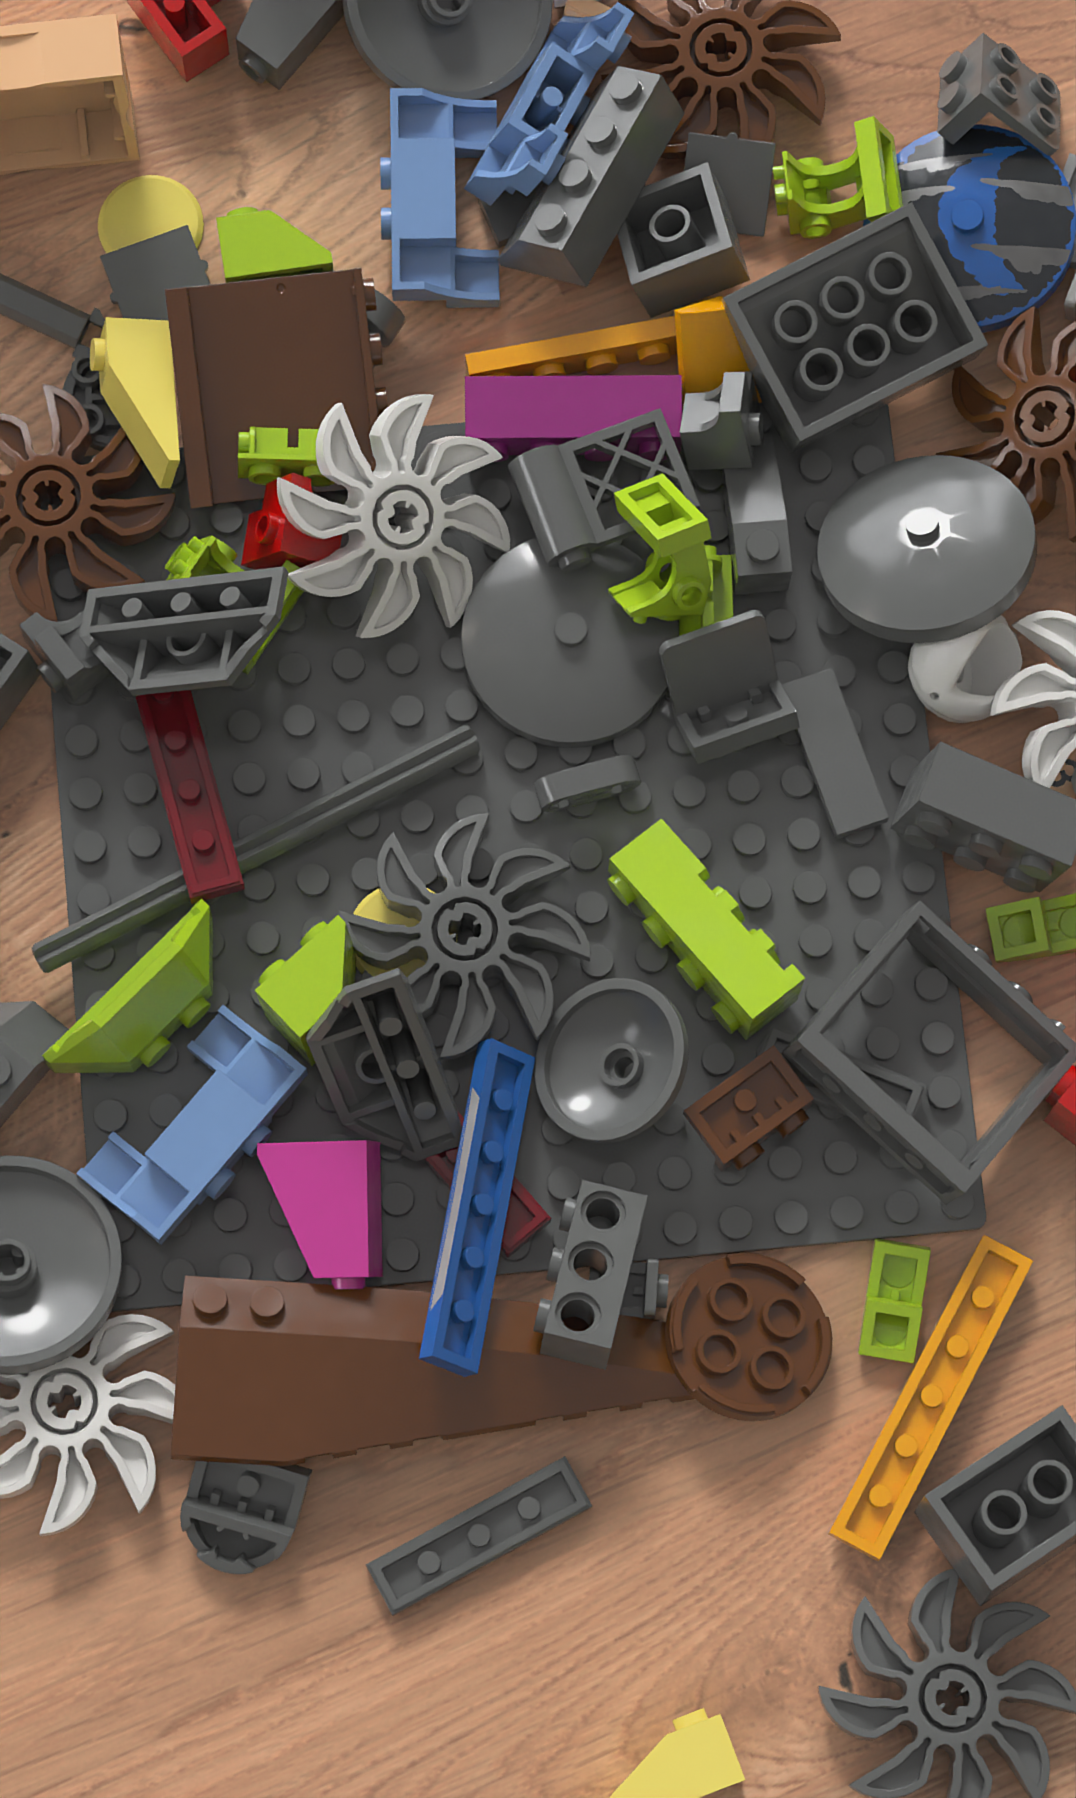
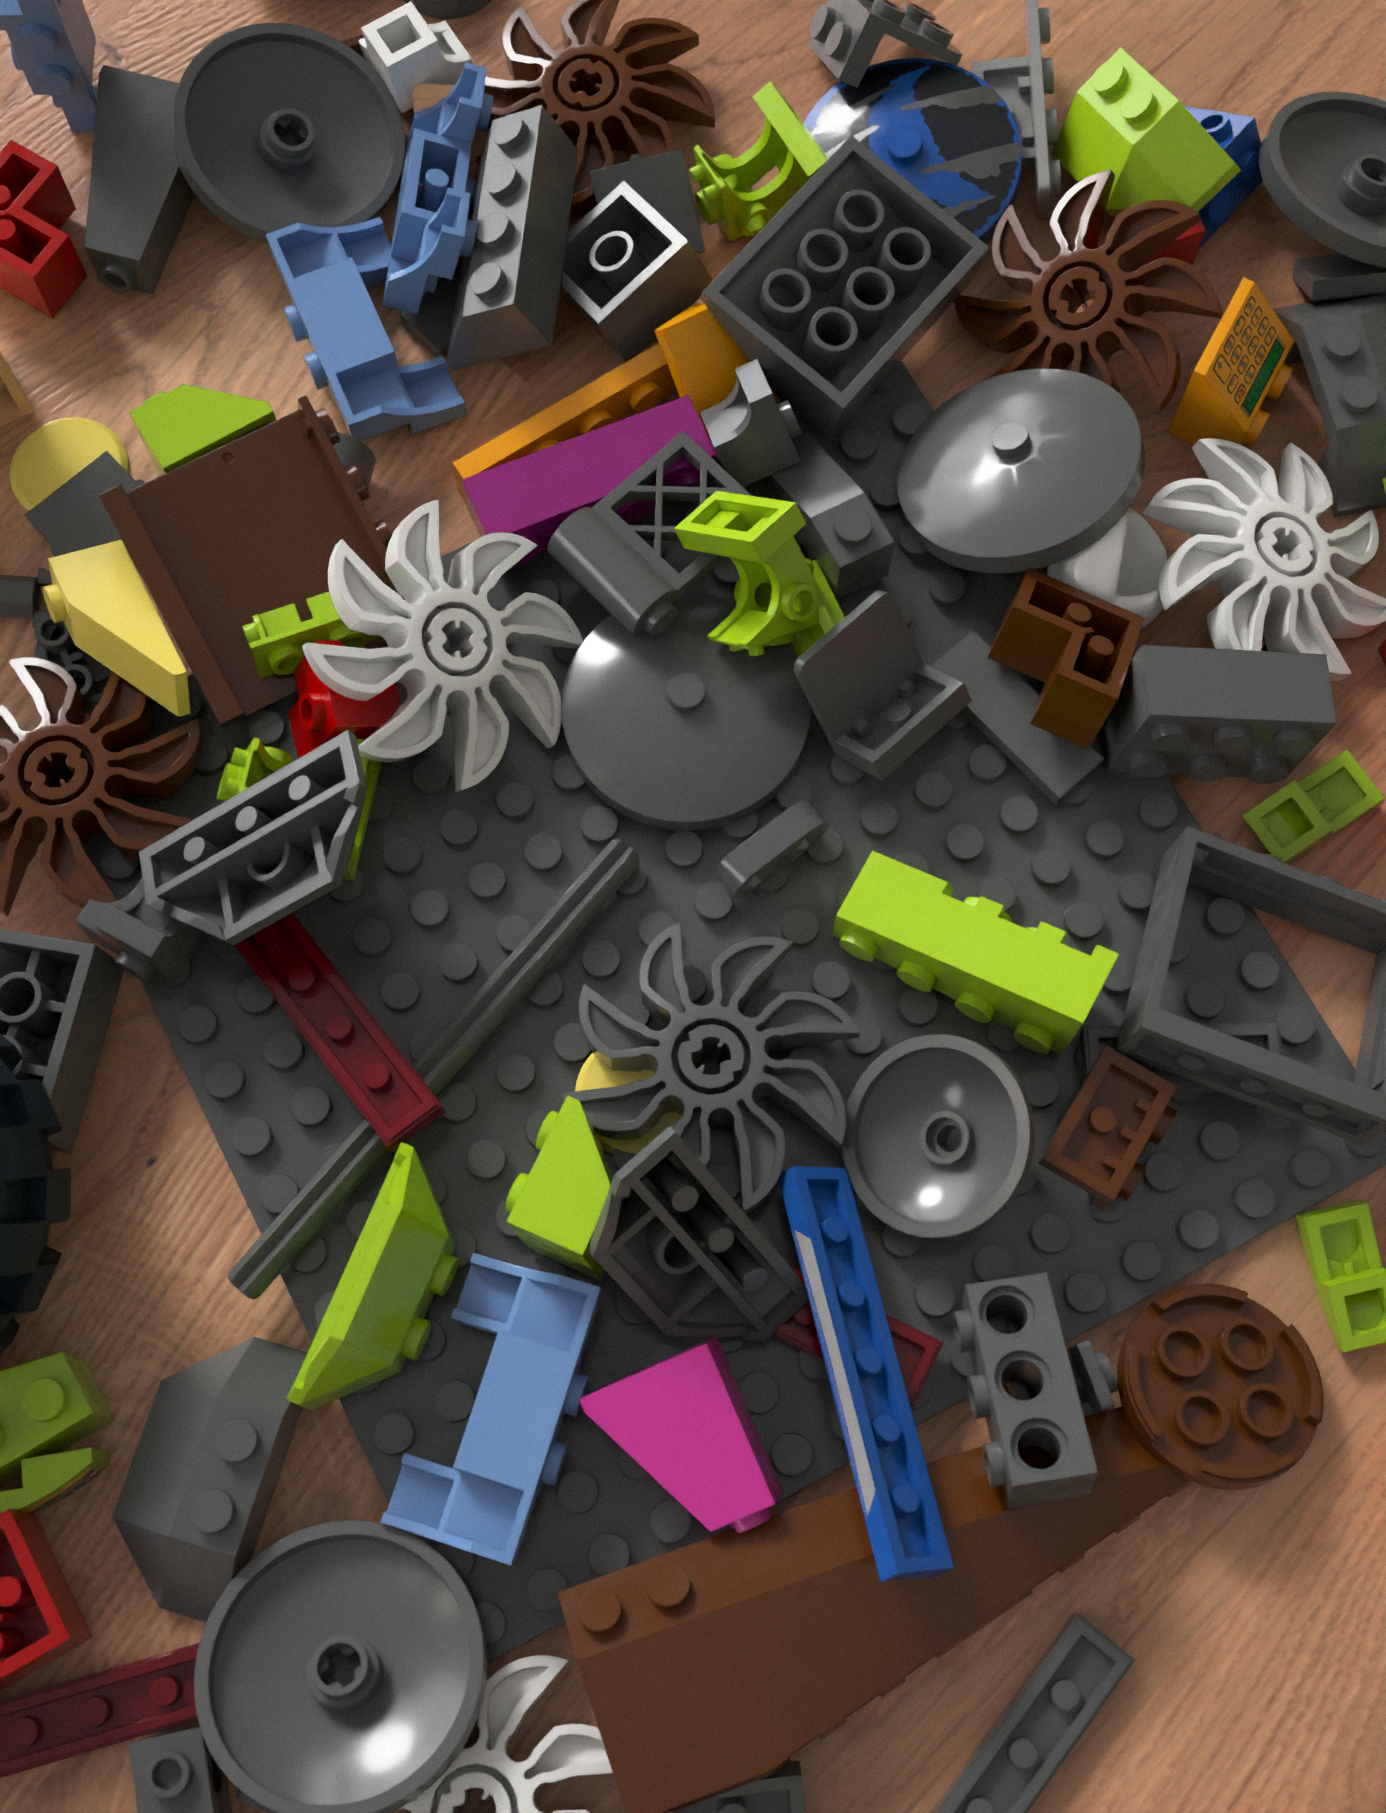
camera: 20 degrees left, 5 degrees down
none -> reddish brown brick [987,568,1144,749]

